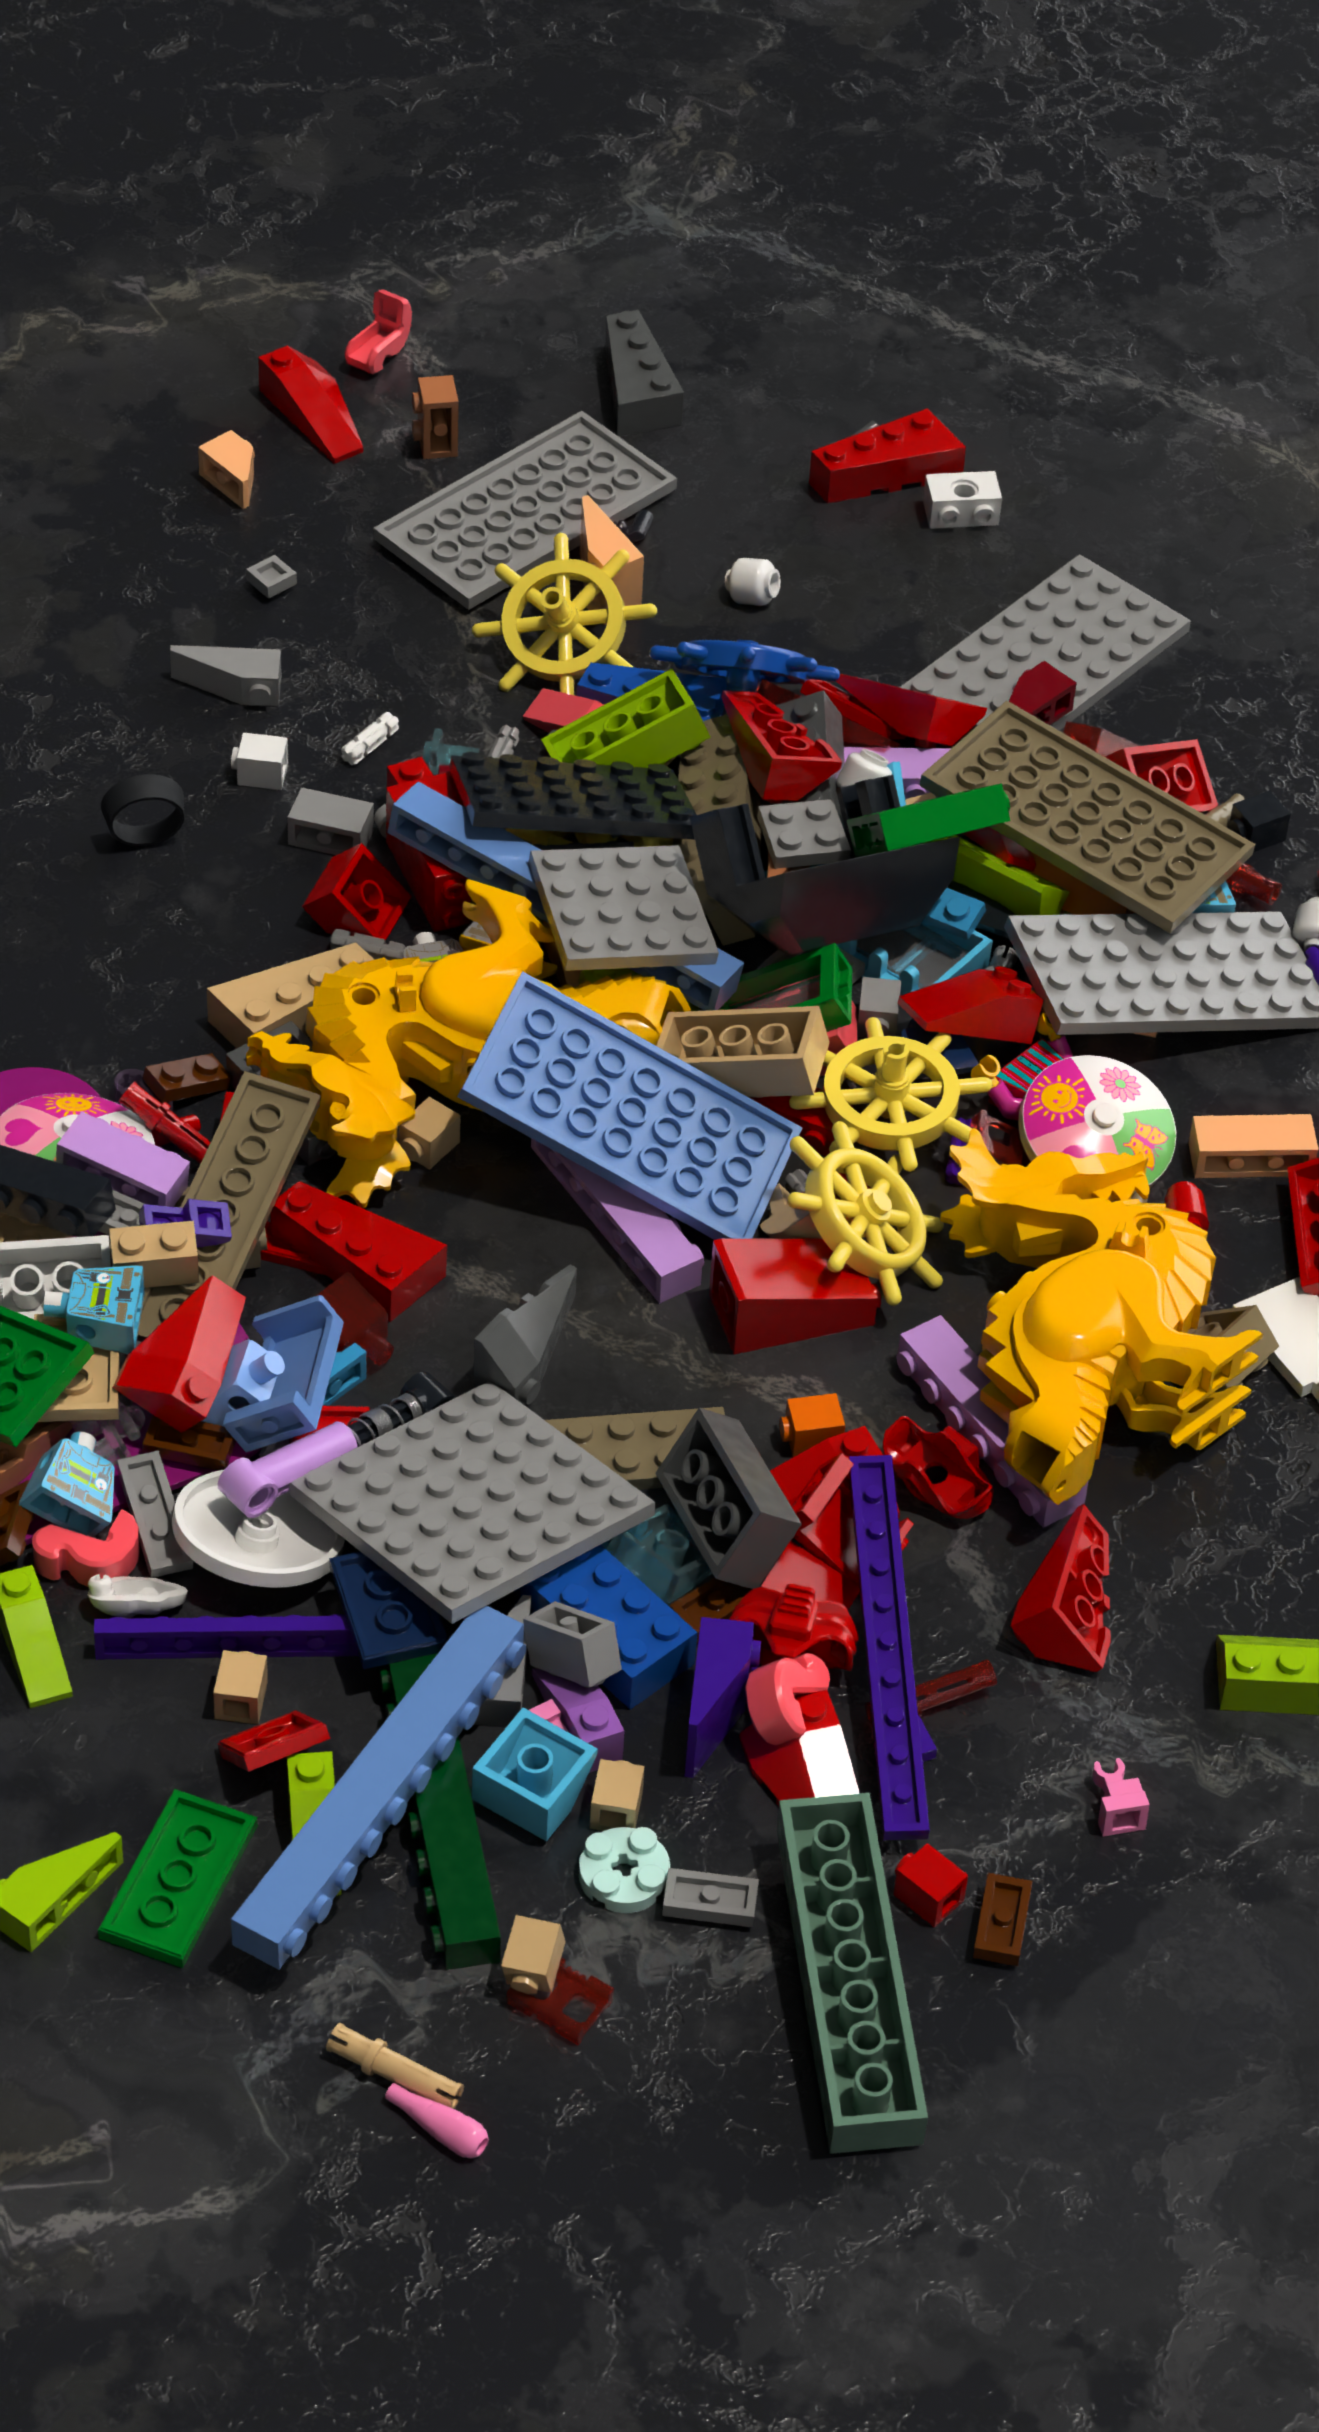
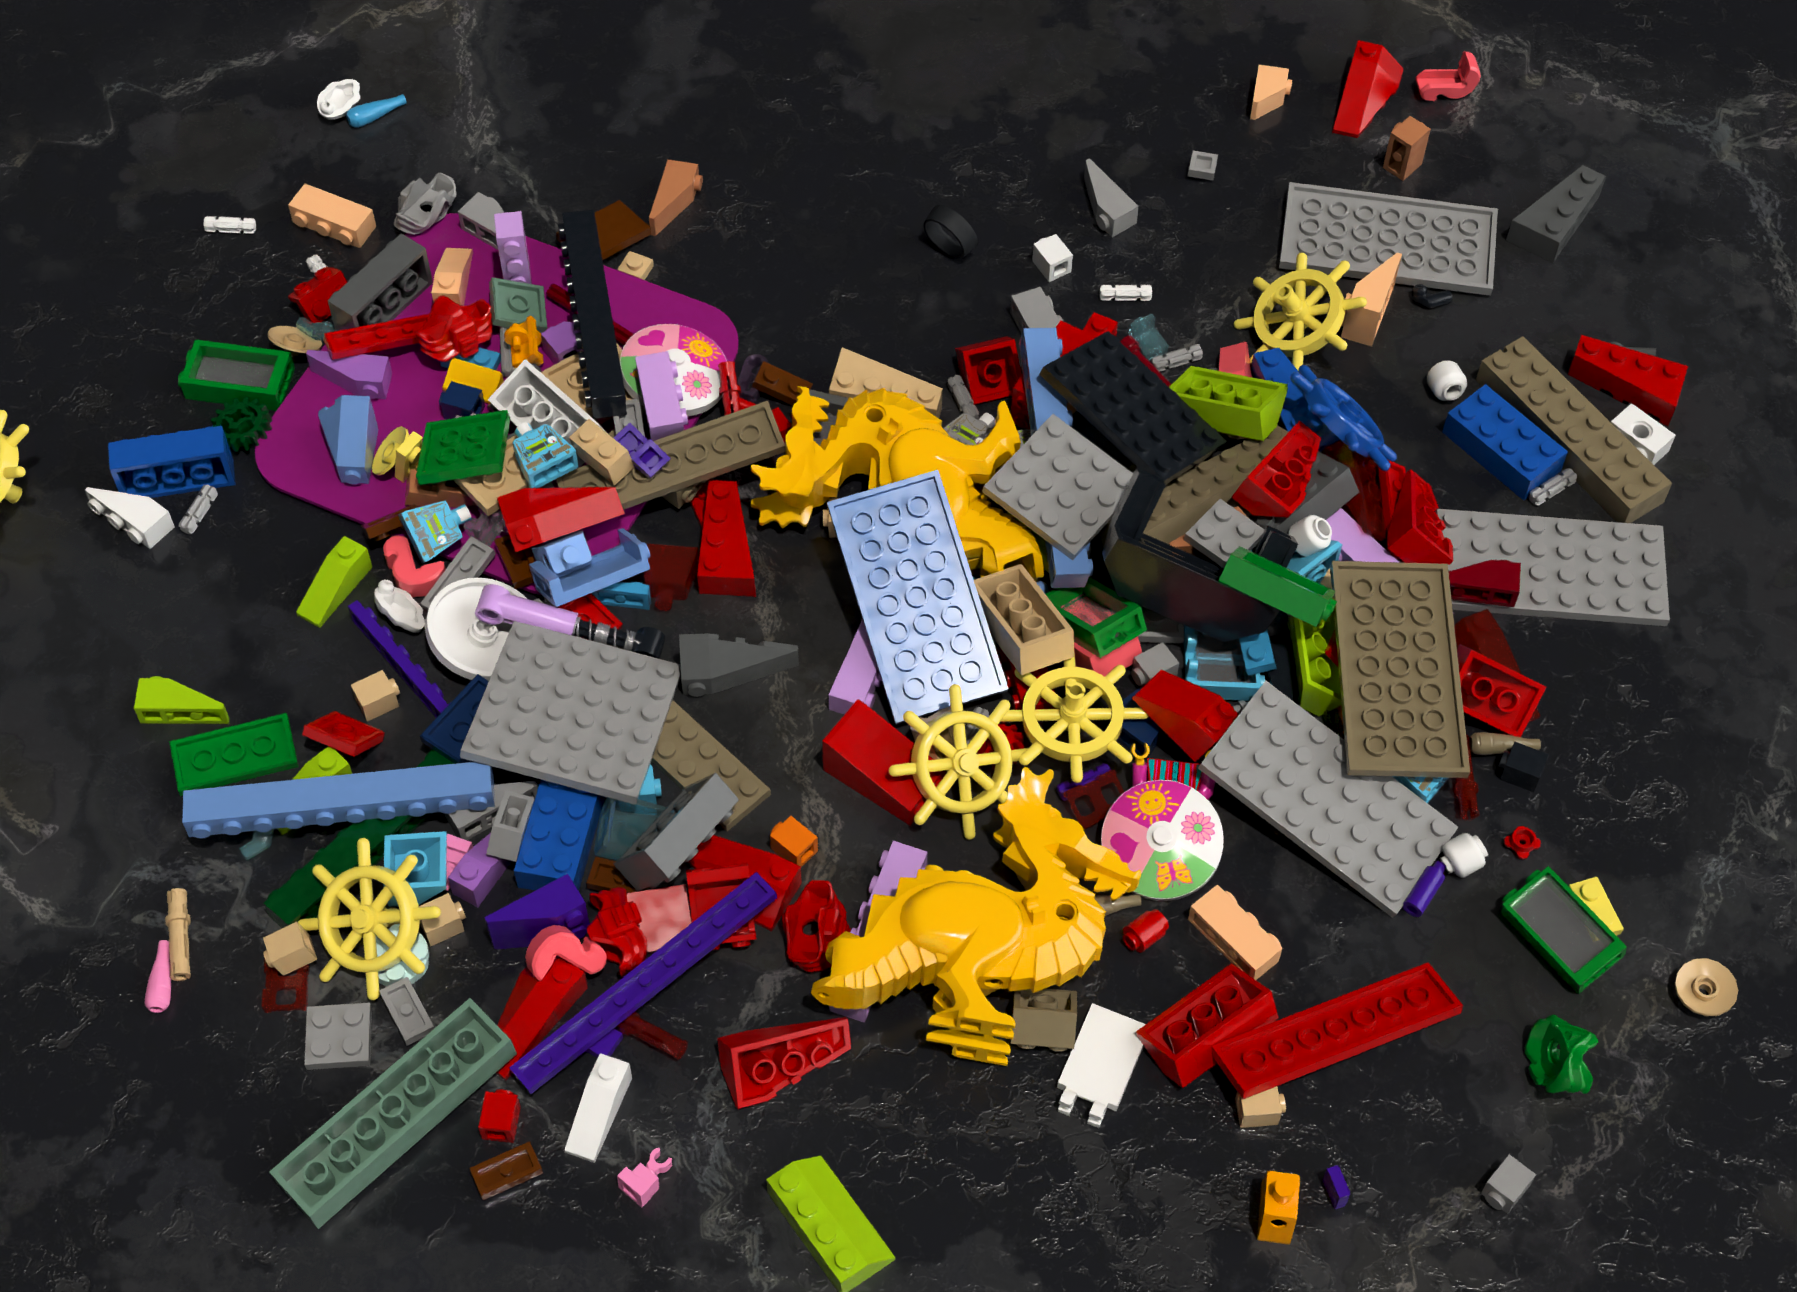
camera: 55 degrees right, 10 degrees up
none -> clear light blue arm [239,829,274,861]
none -> light yellow piece [298,838,441,1000]
none -> light grey plate [304,1002,372,1070]
none -> white slope [564,1053,632,1163]
none -> blue brick [1442,384,1568,501]
none -> dark tan piece [1476,336,1672,523]
none -> light grey axle [1528,468,1577,506]

